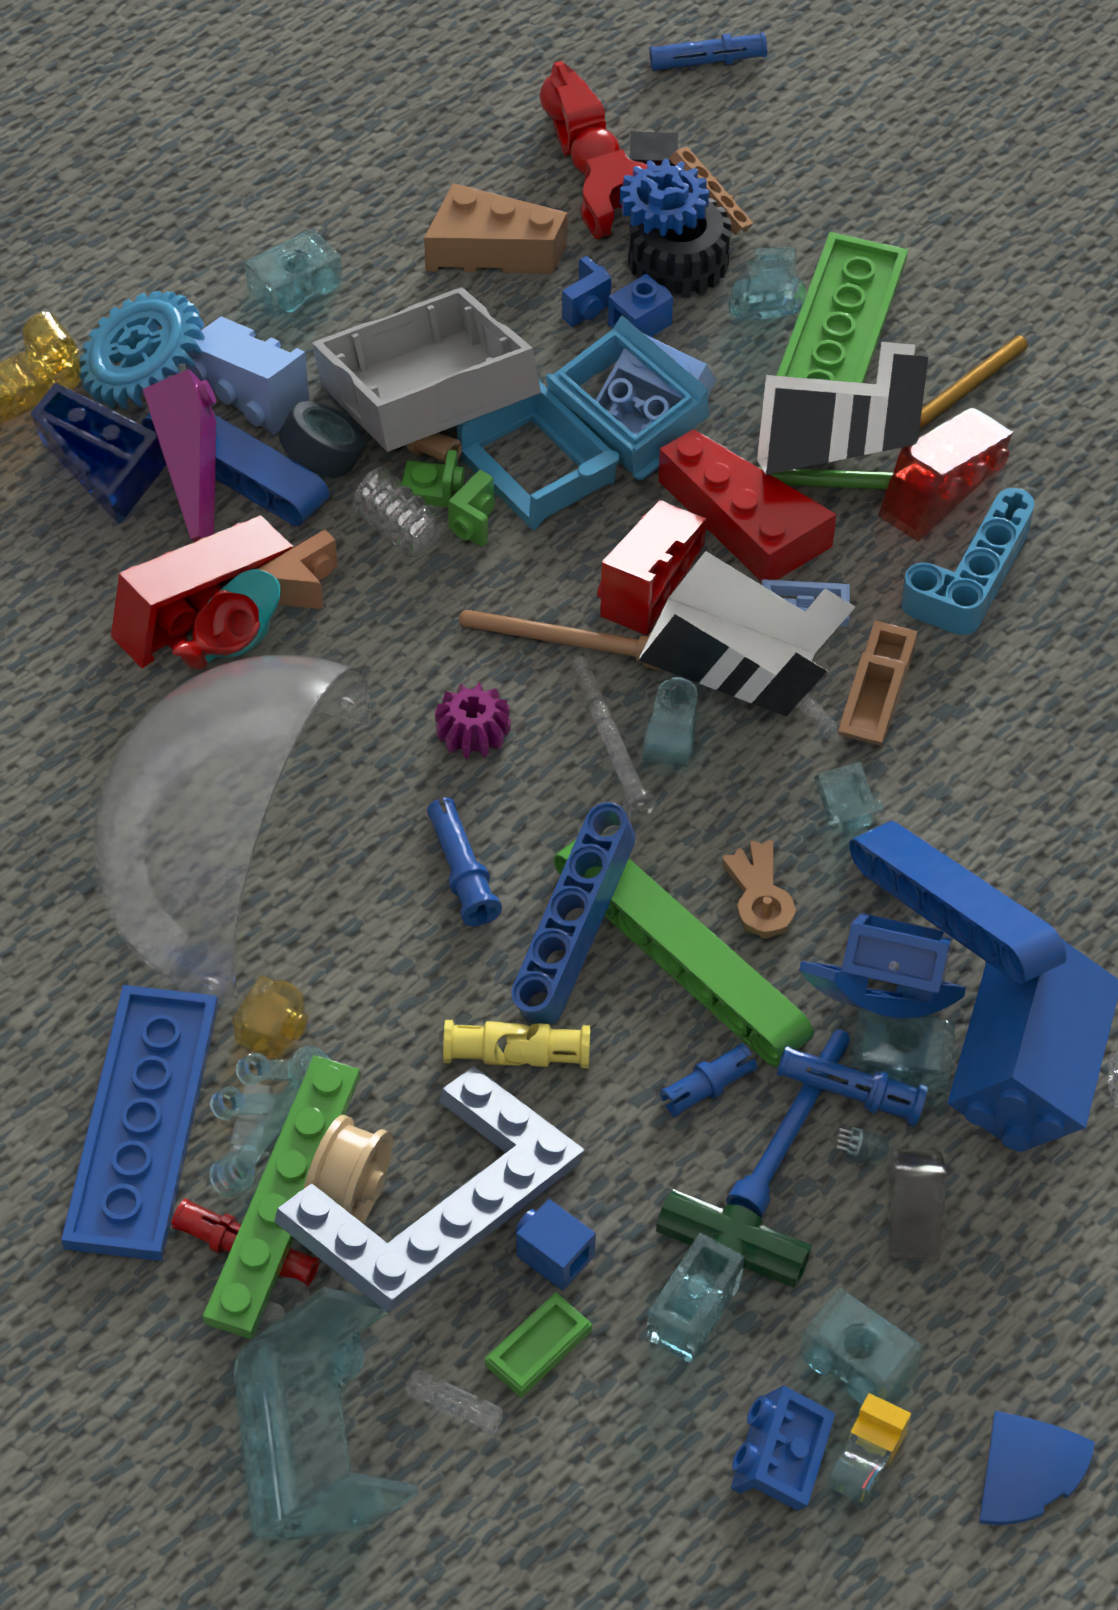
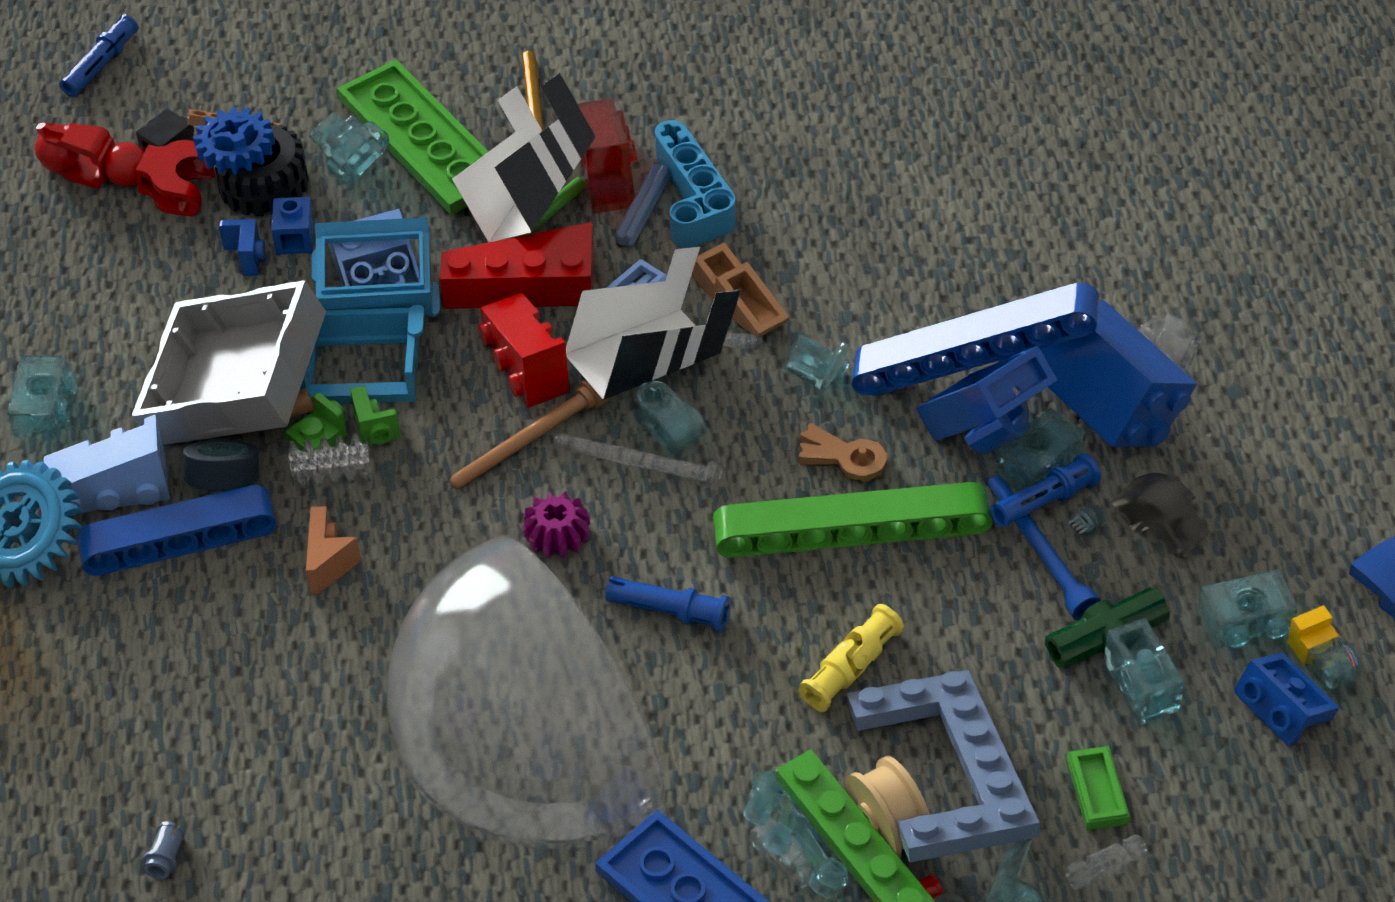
camera: 50 degrees left, 5 degrees down
clear blue wedge [30,382,167,524] -> none
wedge [111,515,293,668] -> none
magenta slope [143,369,216,542] -> none
red hair [172,569,281,670] -> none
clear yellow brick [232,975,308,1062] -> none
medium nougat wedge [424,183,567,274] -> none
blue beam [511,802,636,1026] -> none
blue brick [515,1199,596,1291] -> none
blue pin [659,1043,757,1117] -> none
none -> sand blue axle [614,163,670,248]

